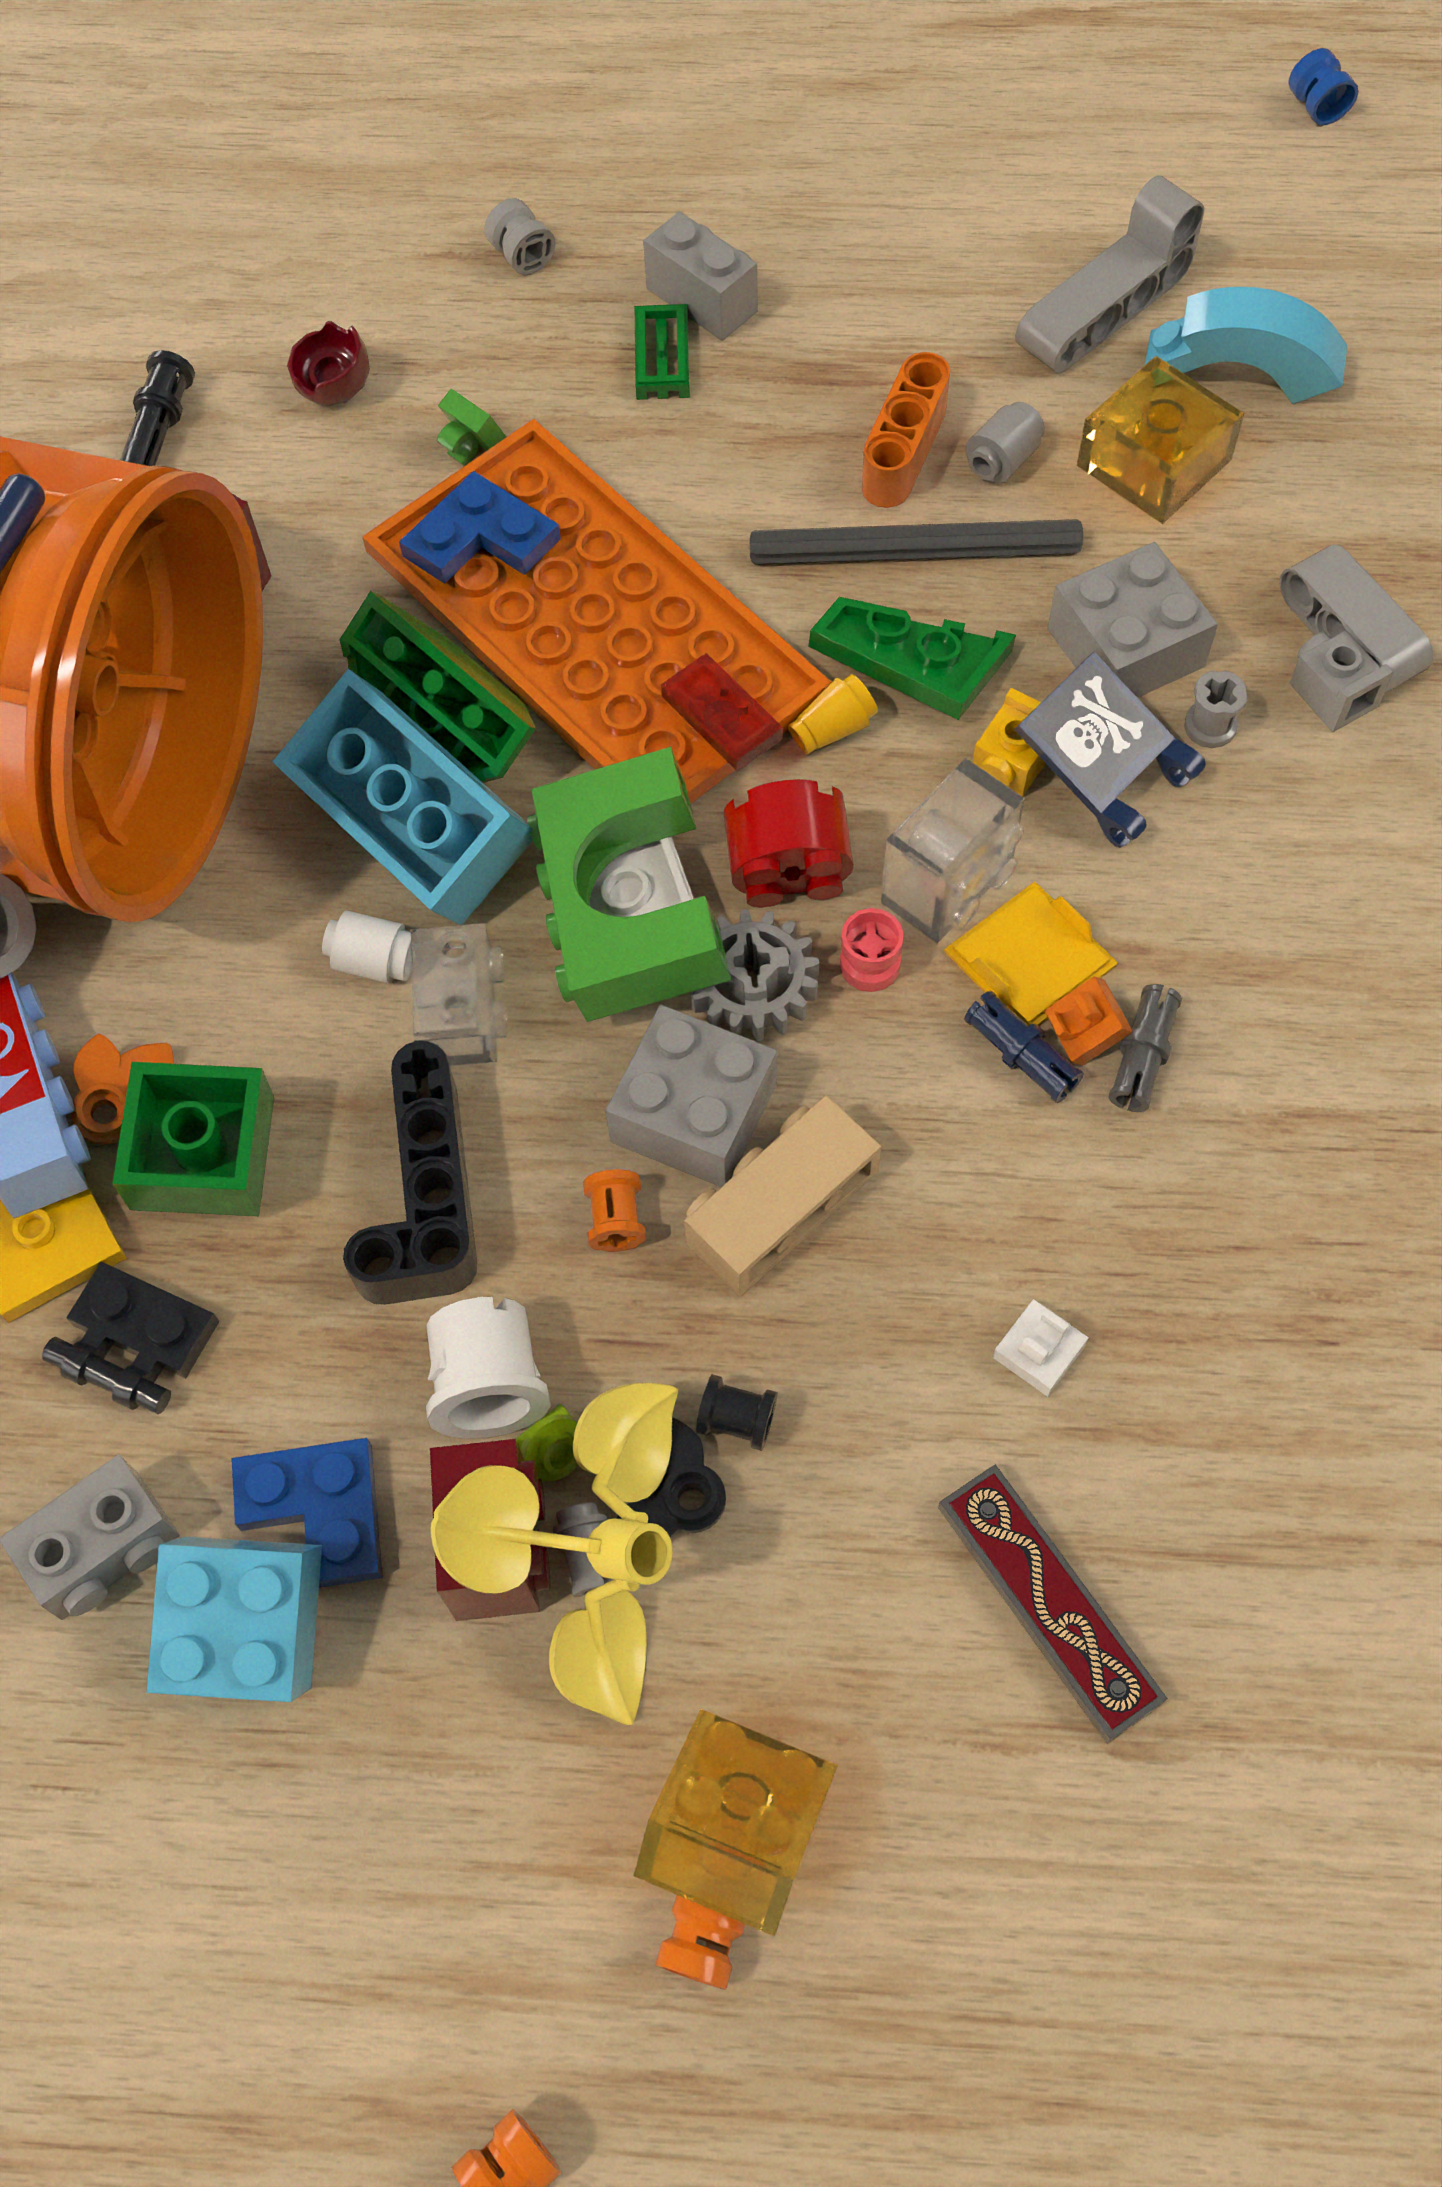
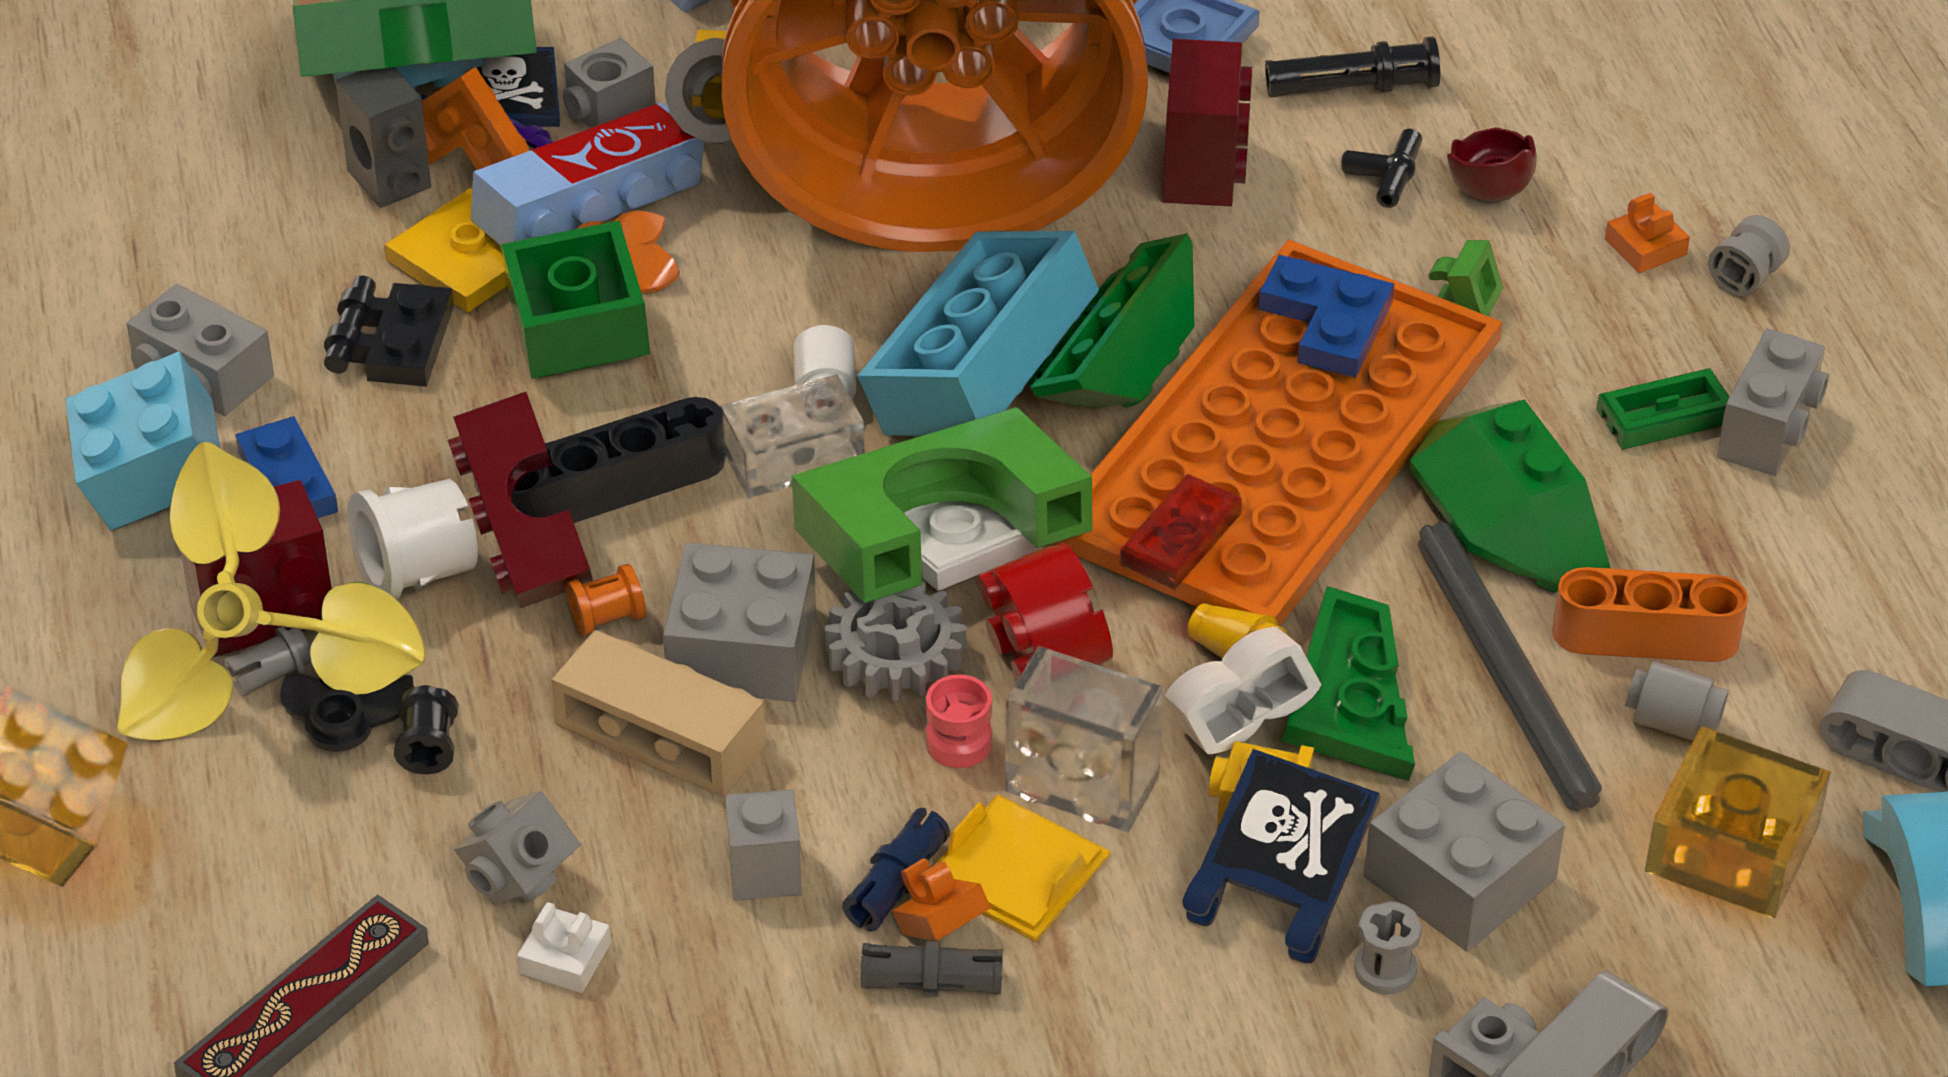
camera: 70 degrees right, 20 degrees down
none -> dark red arch [447,392,593,608]
none -> light grey brick [454,790,581,904]
none -> light grey brick [725,789,802,901]
none -> white brick [1165,627,1321,754]
none -> black piece [1341,129,1423,208]
none -> green wedge [1409,399,1610,593]
none -> orange tile [1605,192,1690,273]

